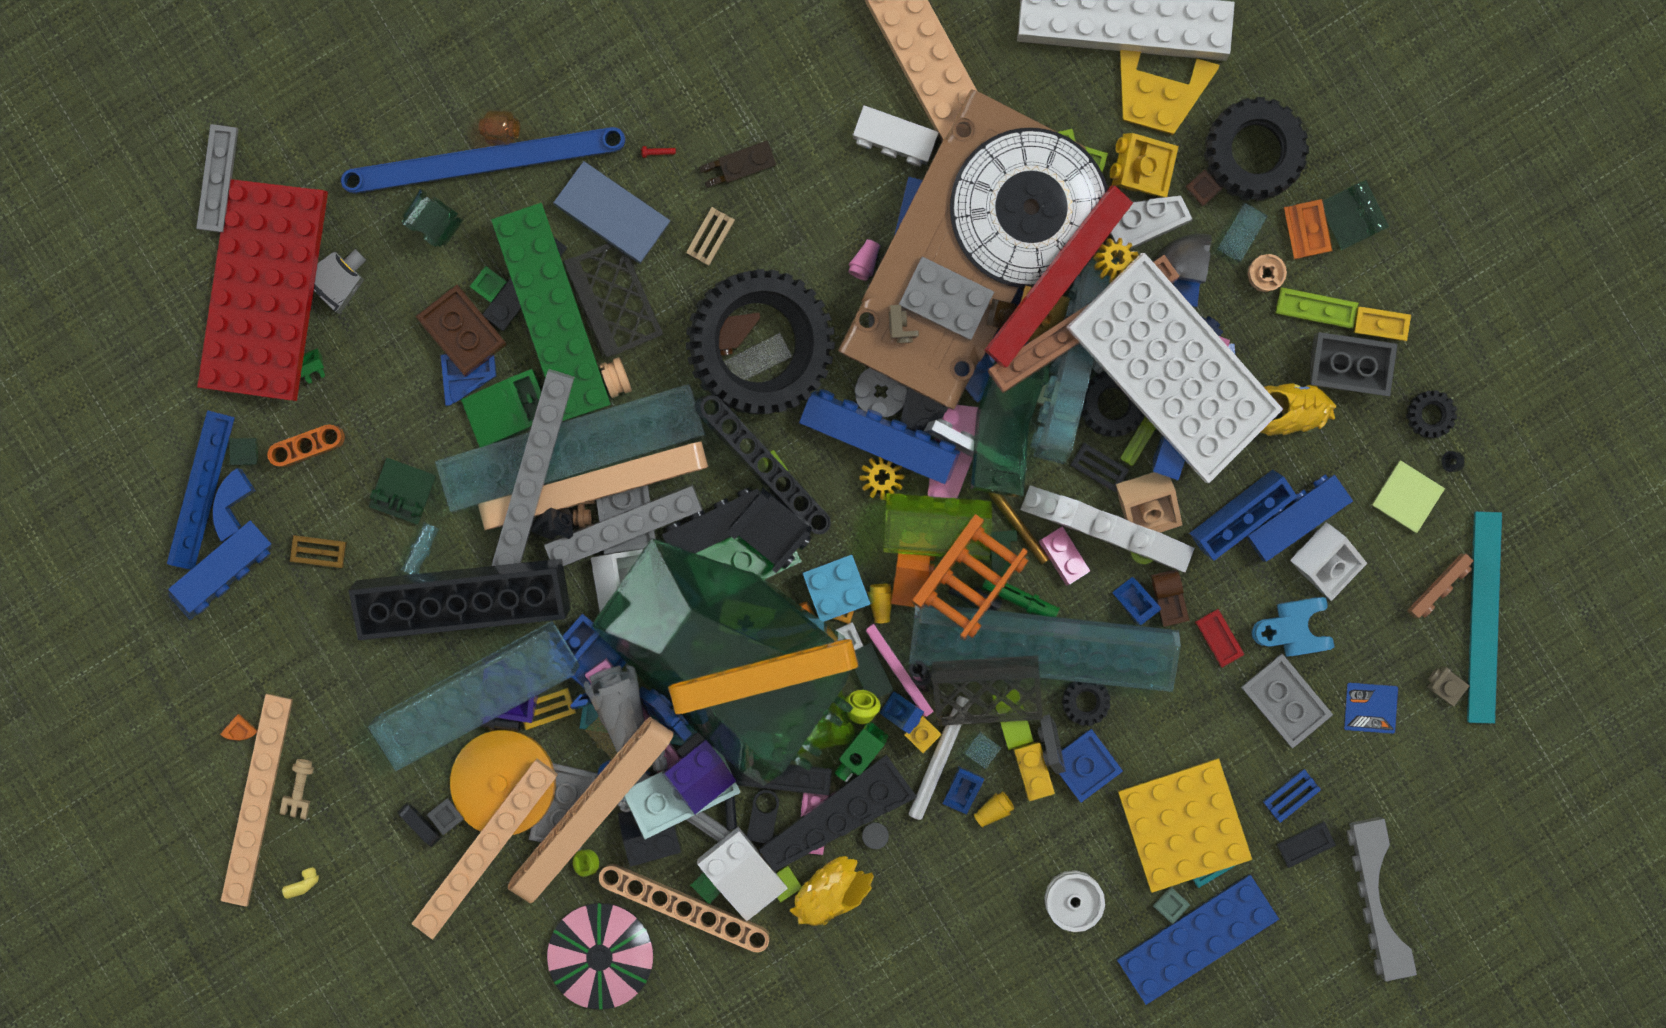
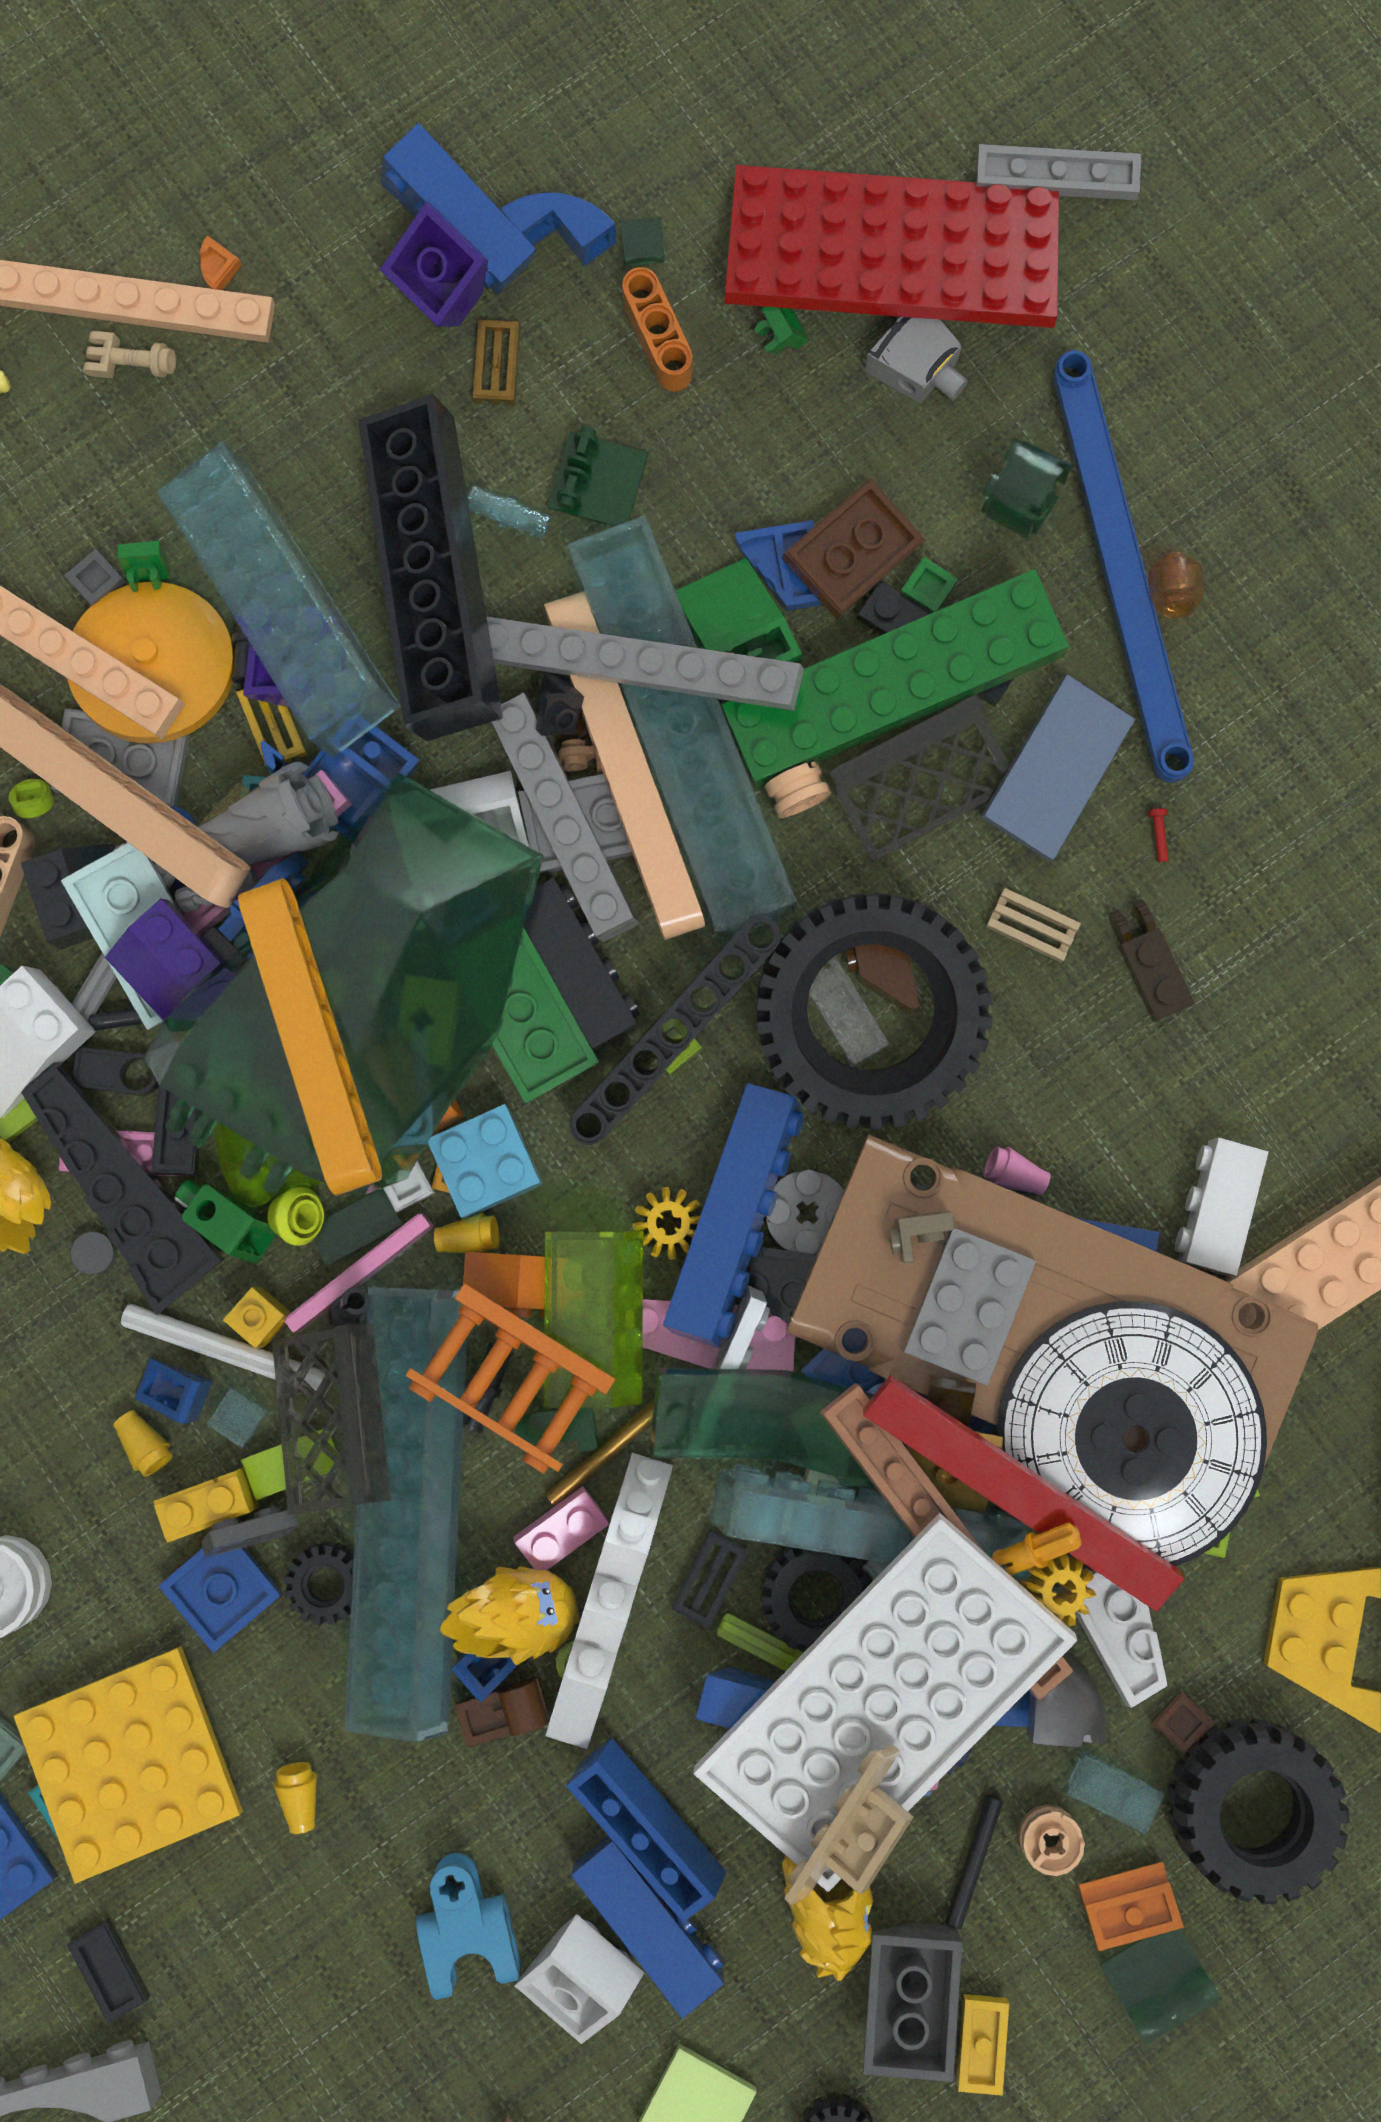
camera: 90 degrees right, 5 degrees down
blue plate [167,410,235,570] -> none
black beam [397,802,442,847] -> none
black panel [727,487,812,573] -> none
blue plate [880,691,924,734] -> none
green pin [981,579,1060,623] -> none
yellow plate [1110,133,1179,198] -> none
light nougat slope [1116,472,1182,532] -> none
red tile [1195,609,1245,668] -> none
light grey plate [1241,654,1333,749] -> none
blue tile [1263,769,1321,823] -> none
lime tile [1275,287,1359,329] -> none
blue sticker [1344,683,1398,733] -> none
none -> green tile [118,540,170,592]
none -> yellow cone [273,1762,317,1834]
none -> dark purple slope [379,202,489,327]
none -> yellow head [439,1566,580,1665]
none -> tan bracket [784,1745,913,1906]
none -> black bar [945,1794,1004,1929]
none -> light orange axle [992,1523,1082,1576]

